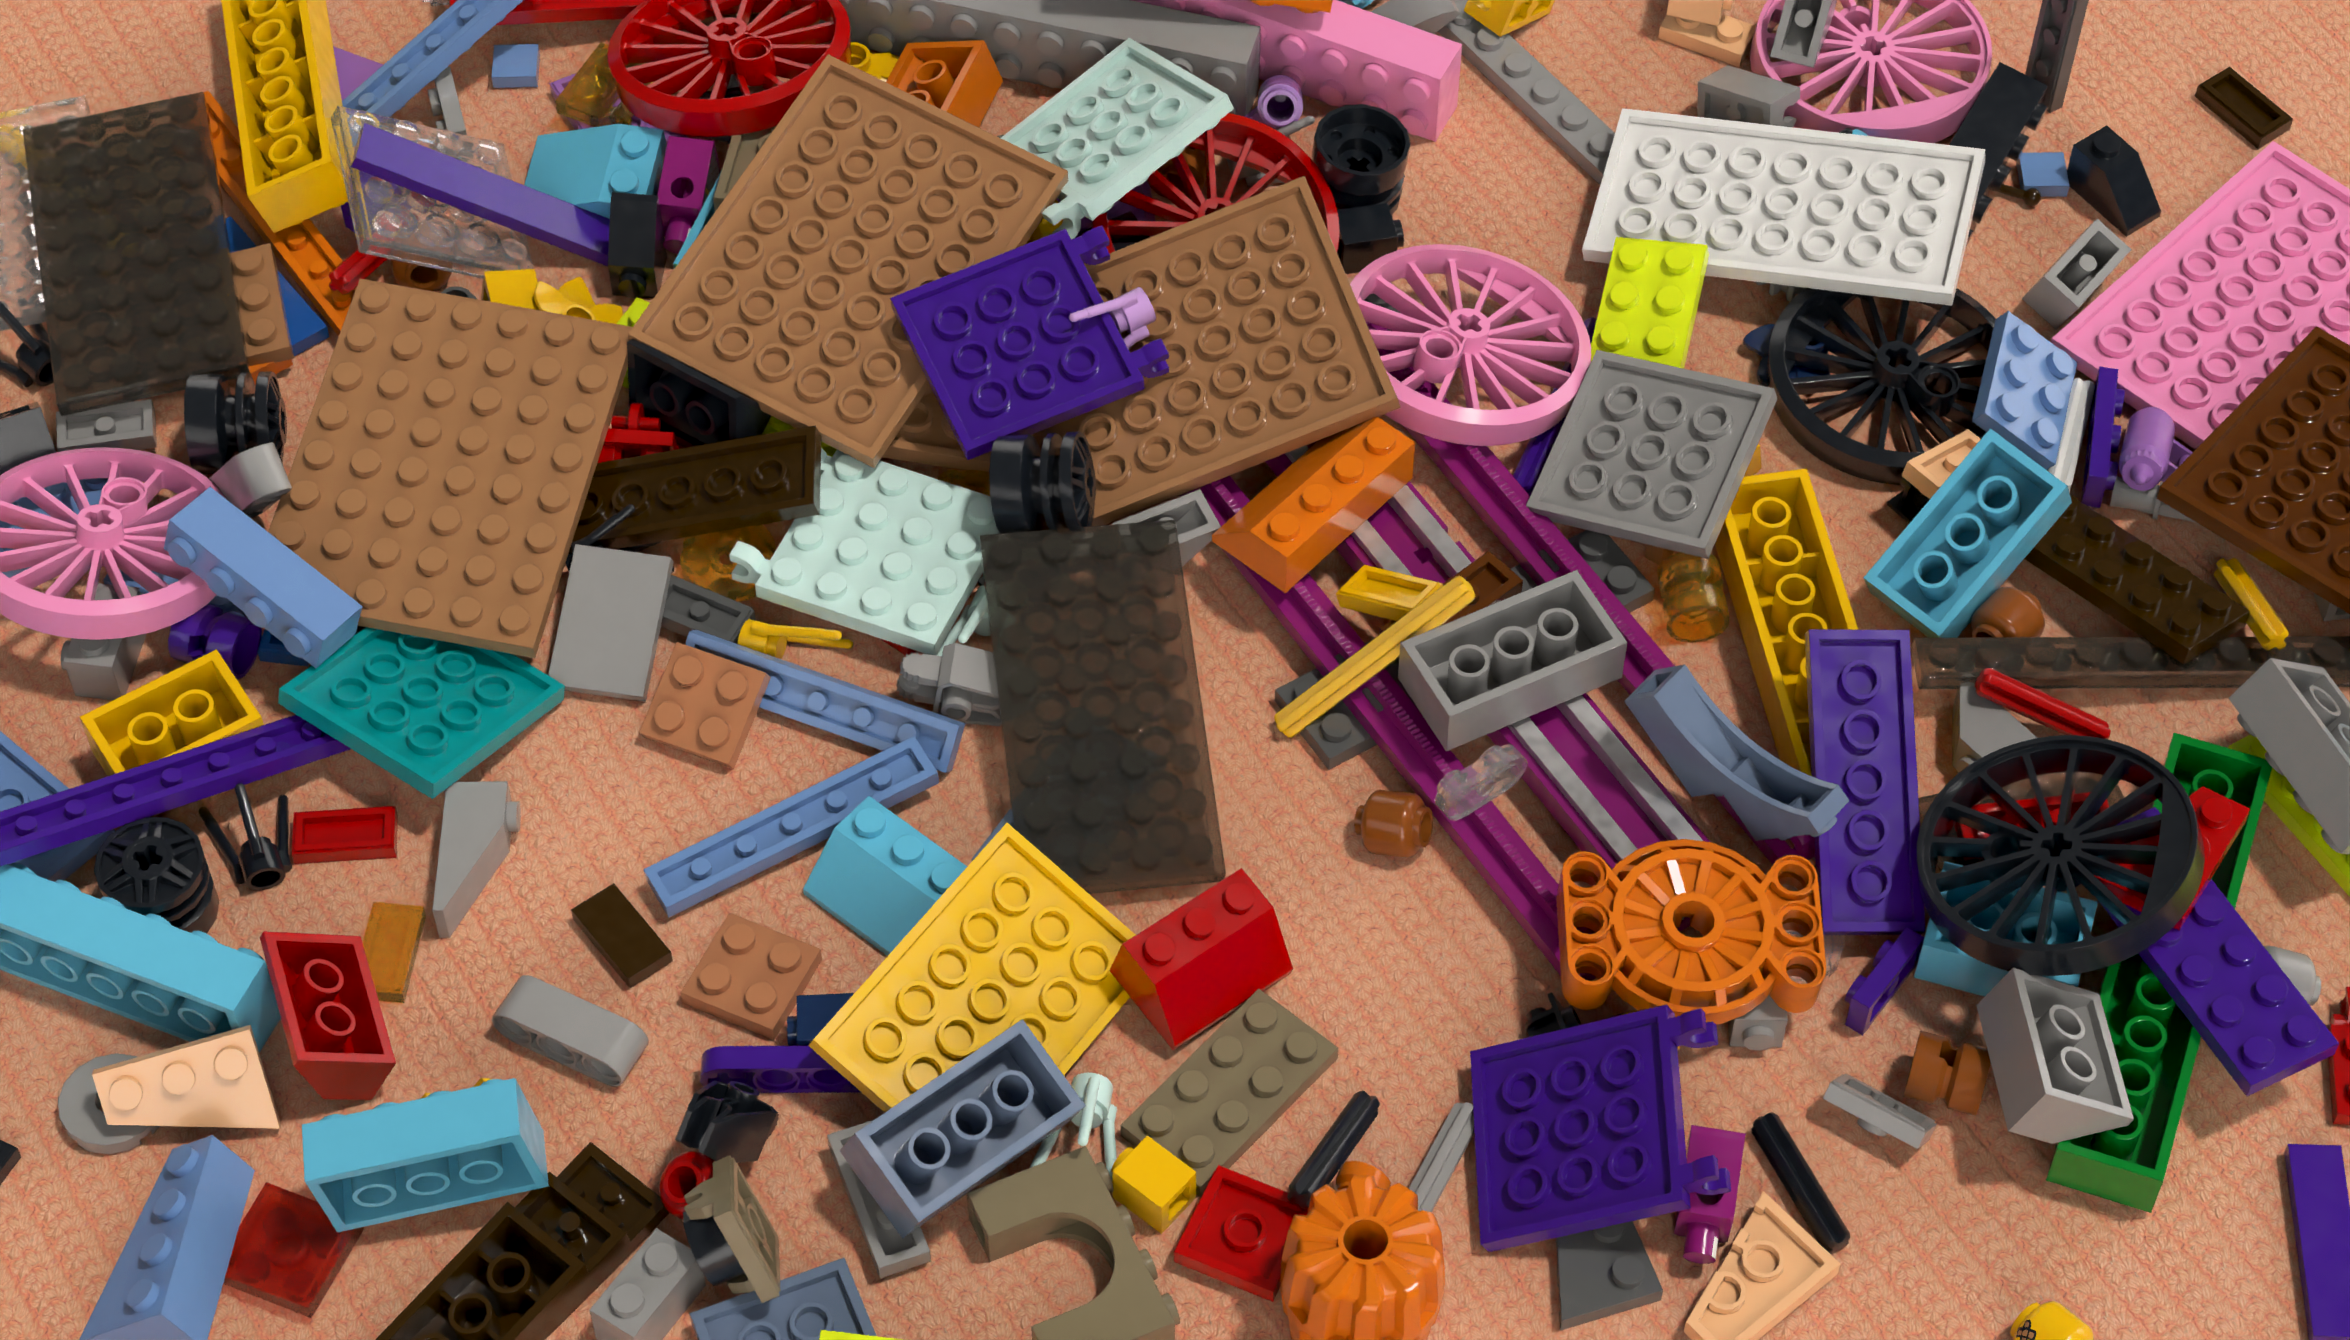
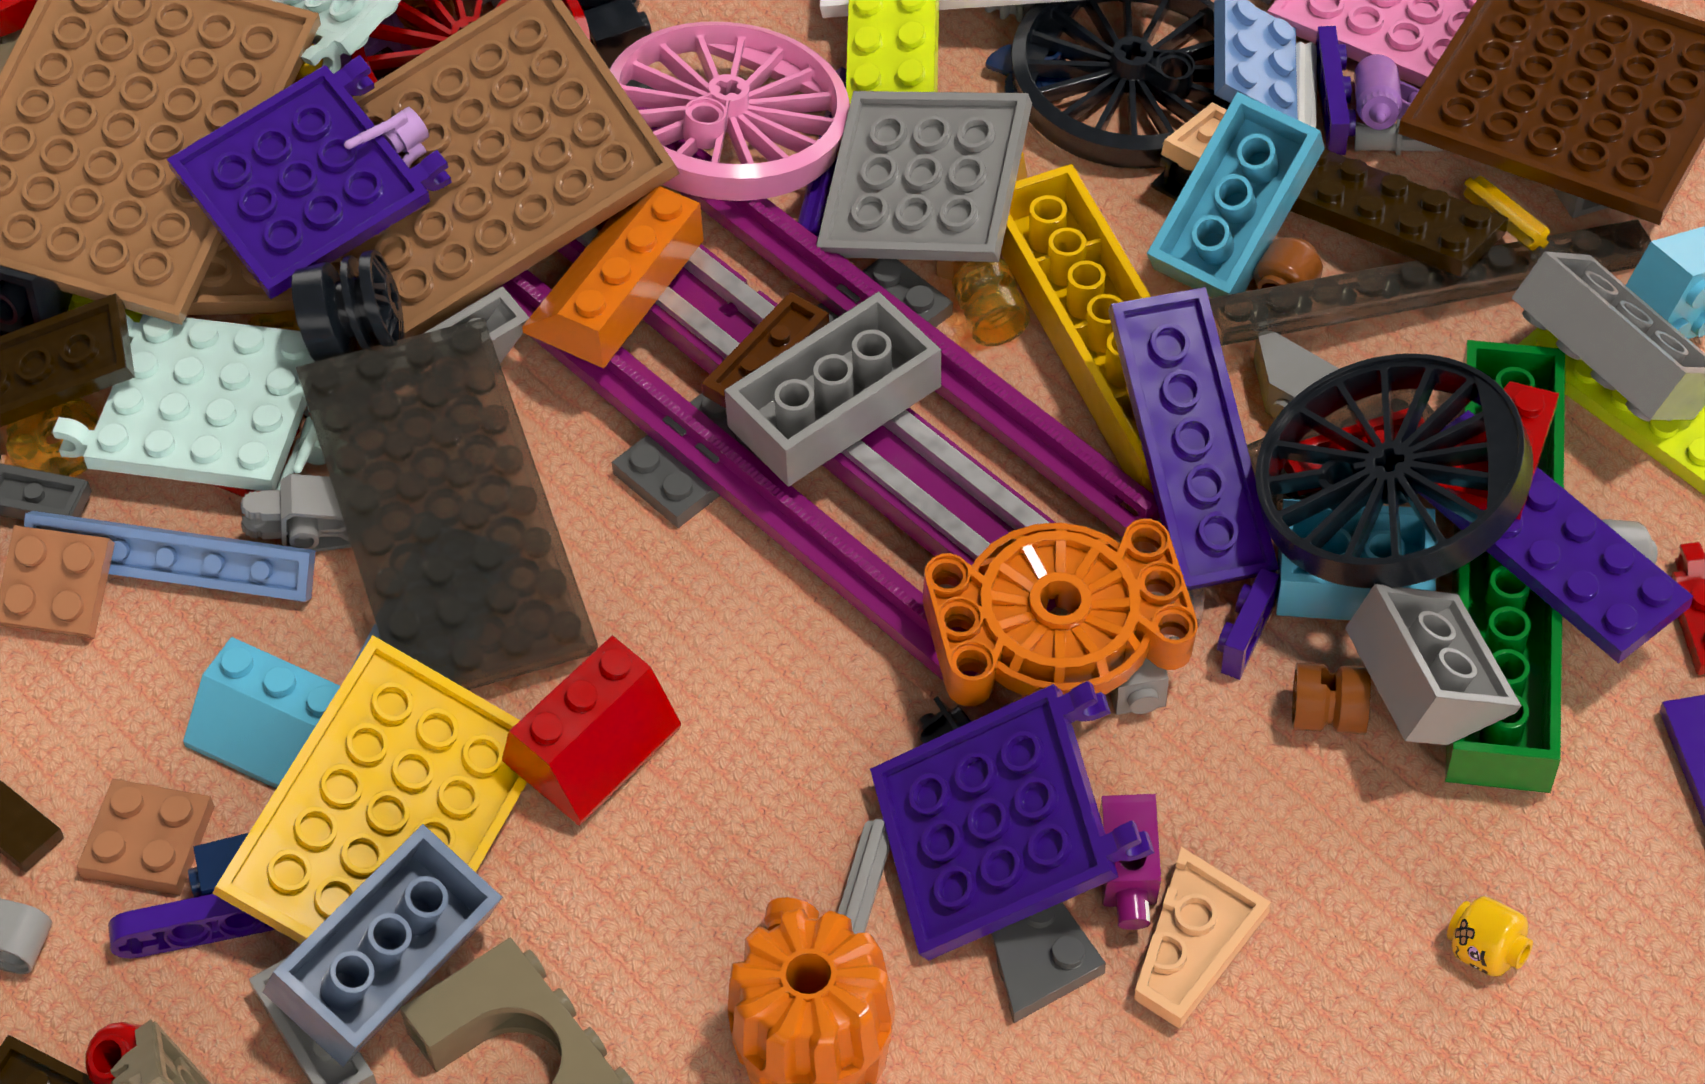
camera: 10 degrees left, 0 degrees up
medium blue plate [643,736,939,918] -> none
black hinge [675,1080,779,1163] -> none
yellow plant [737,619,853,659] -> none
light aqua plant [1030,1073,1117,1180] -> none
yellow brick [1111,1135,1196,1234] -> none
dark tan plate [1121,989,1338,1197] -> none
red plate [1174,1165,1308,1302] -> none
yellow axle [1274,576,1475,738] -> none
black axle [1287,1091,1380,1210] -> none
yellow tile [1336,565,1443,621] -> none
dark orange head [1354,790,1433,858] -> none
clear plate [1435,744,1528,821] -> none
sand blue arch [1624,664,1849,841] -> none
black axle [1752,1112,1850,1254] -> none
light grey plate [1823,1074,1937,1149] -> none
red axle [1974,668,2111,739] -> none

